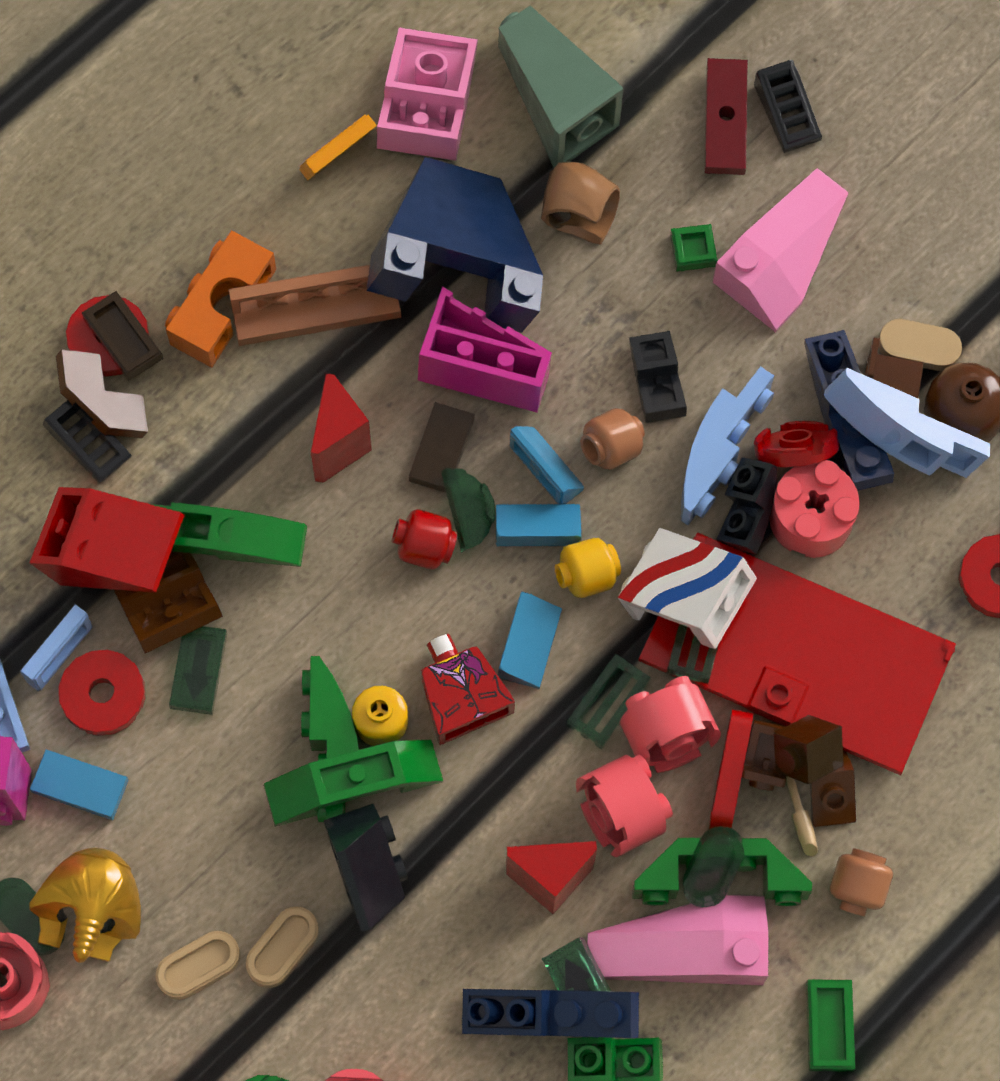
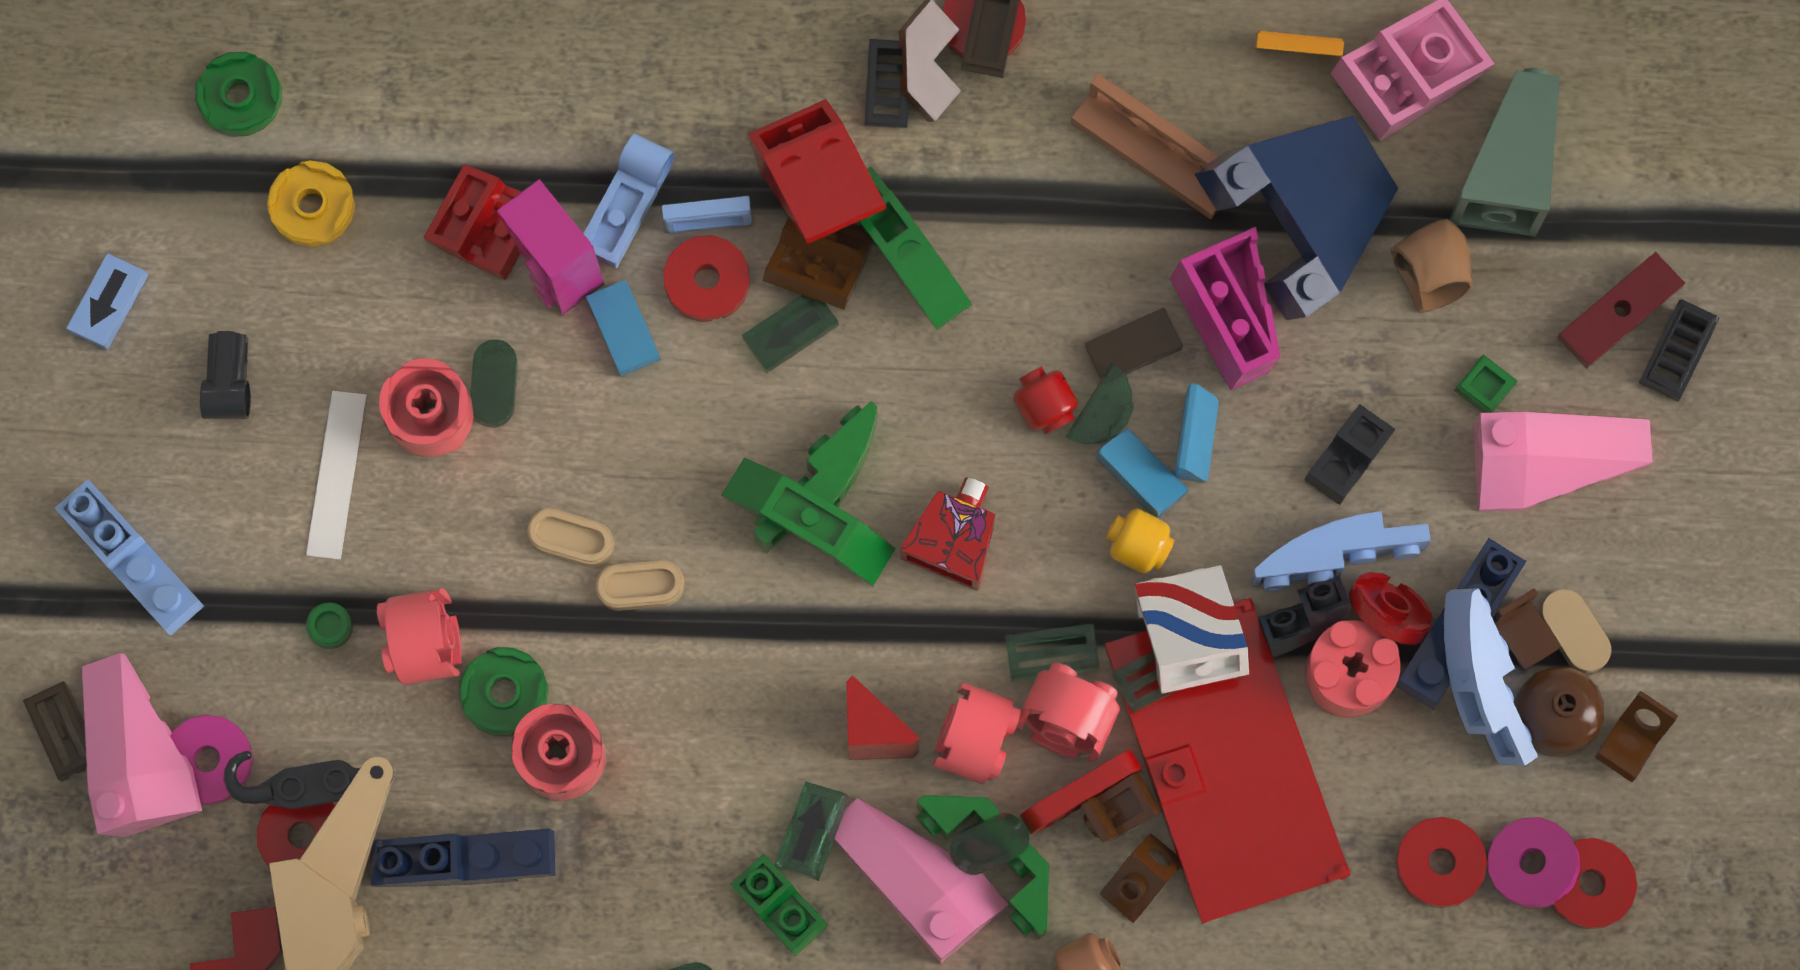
camera: 50 degrees right, 5 degrees up
pearl gold piece [29,848,141,963] -> none
orange arch [165,230,276,368] -> none
red slope [311,374,372,483] -> none
black slope [323,803,408,932] -> none
yellow head [352,686,408,746] -> none
dark blue slope [462,989,639,1038] -> none
dark azure slope [498,591,562,689] -> none
nougat head [580,408,645,470] -> none
dark brown brick [774,715,844,784] -> none
tan piece [786,776,818,856] -> none

